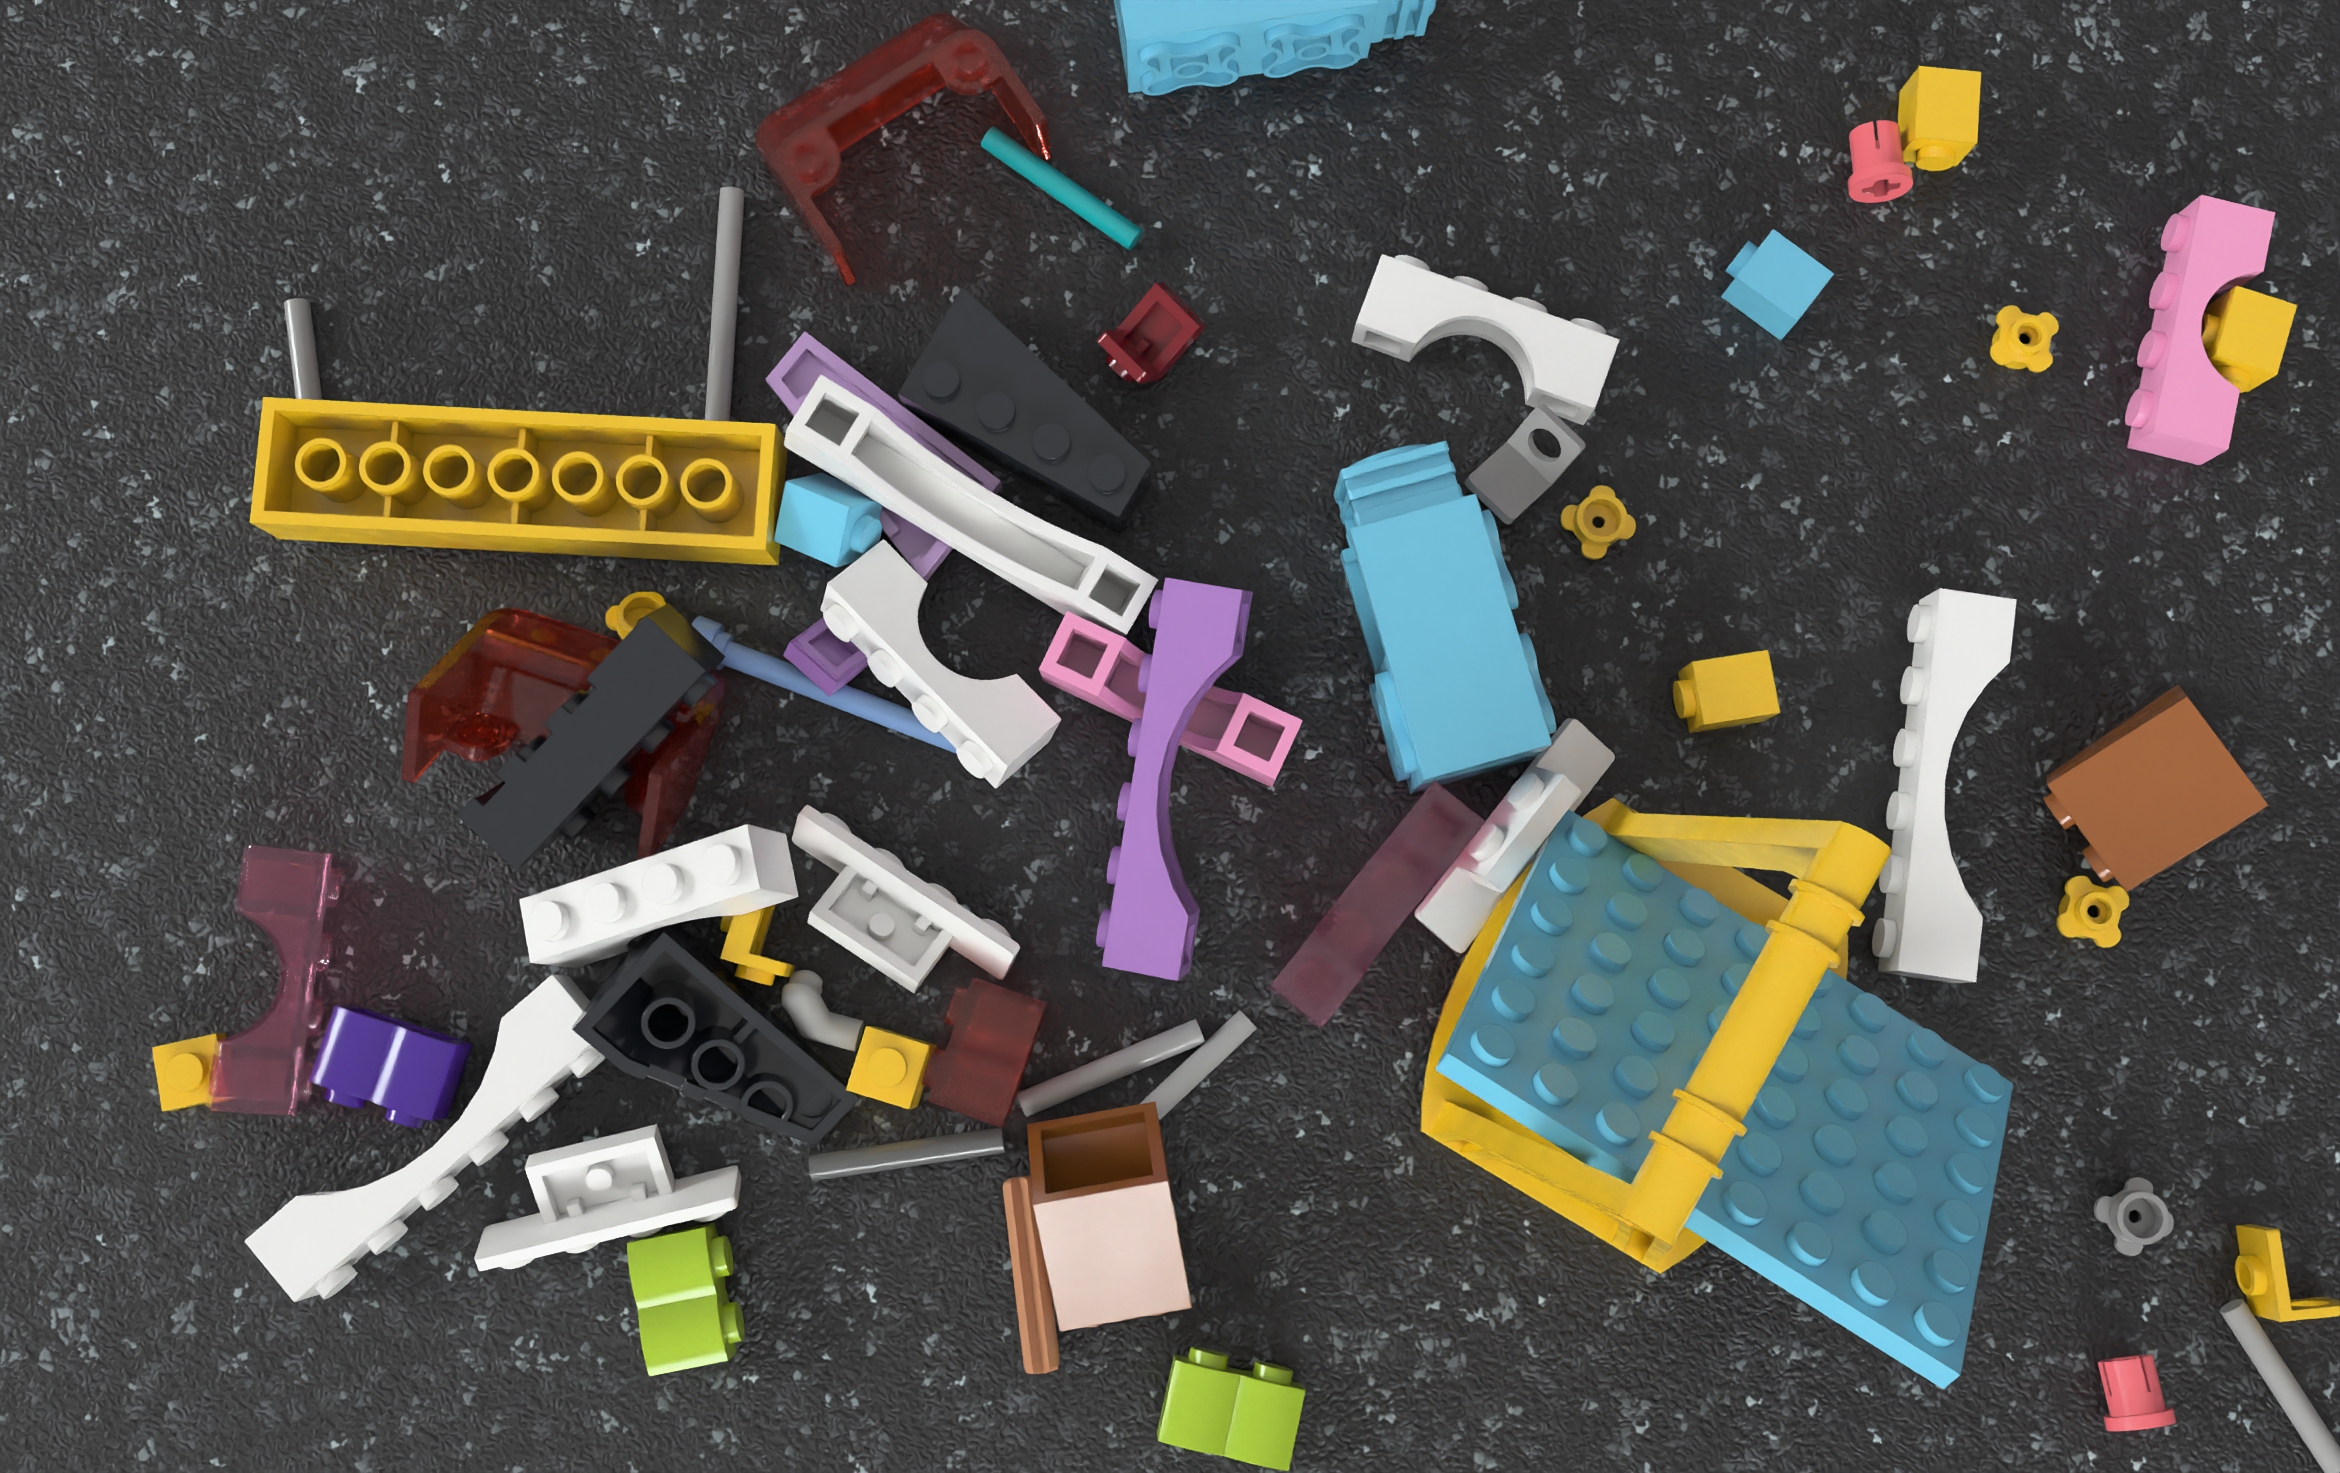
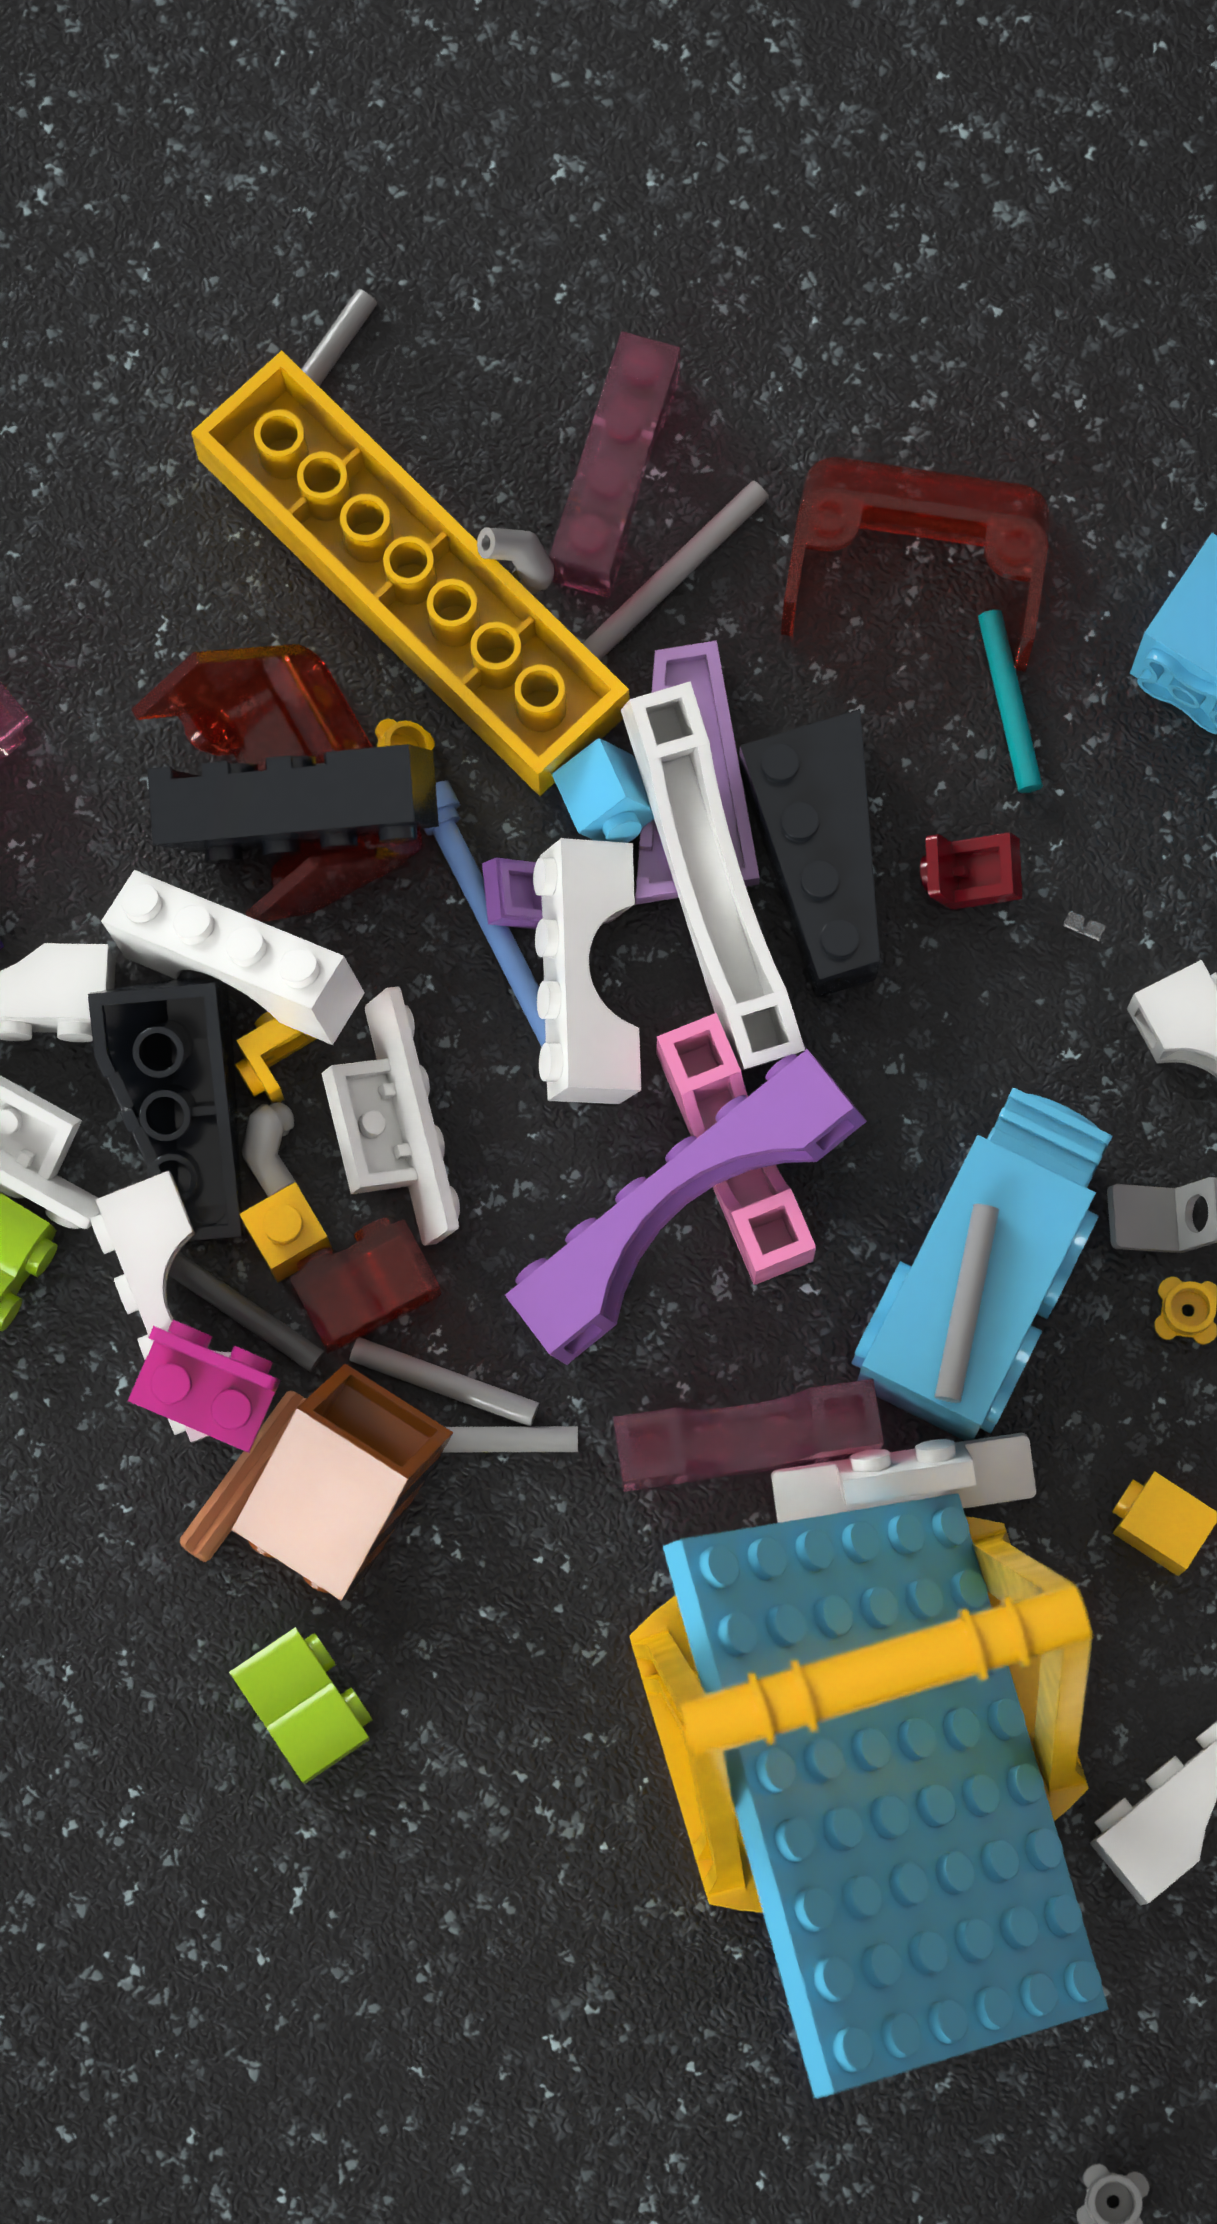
camera: 45 degrees right, 5 degrees down
none -> white arch [90,1171,231,1442]
none -> dark pink bracket [128,1320,281,1453]
none -> light grey arm [477,527,554,595]
none -> clear pink arch [549,331,681,598]
none -> light grey bar [935,1204,999,1403]
none -> clear piece [1063,911,1106,941]

